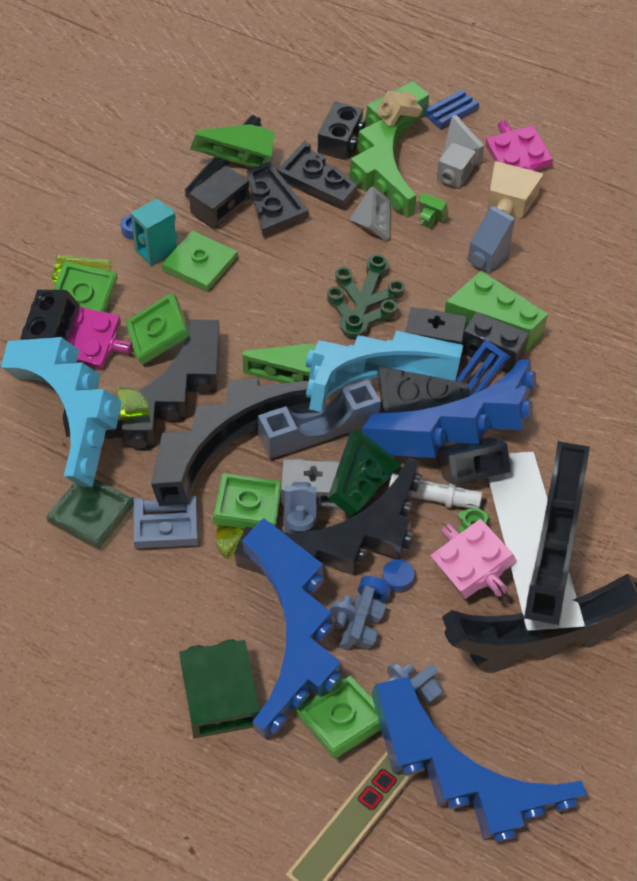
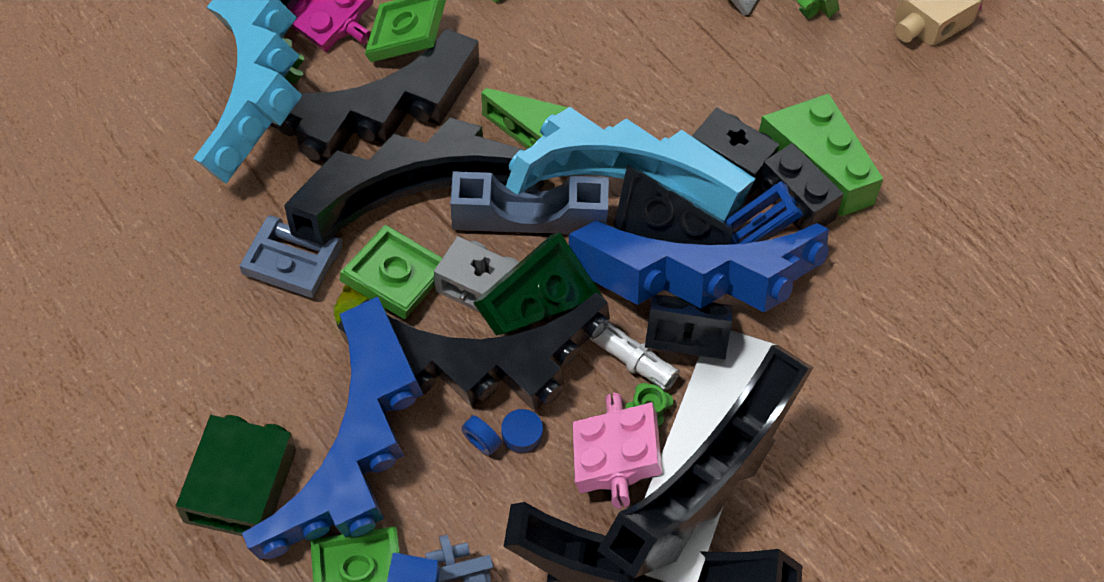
camera: 25 degrees right, 5 degrees up
clear green plate [46,478,134,550] -> none
clear neon green tile [117,387,150,417] -> none
sand blue hips [285,482,317,533] -> none
dark green plant [327,254,405,339] -> none
sand blue hips [330,585,386,650] -> none
sand blue slope [468,205,515,274] -> none

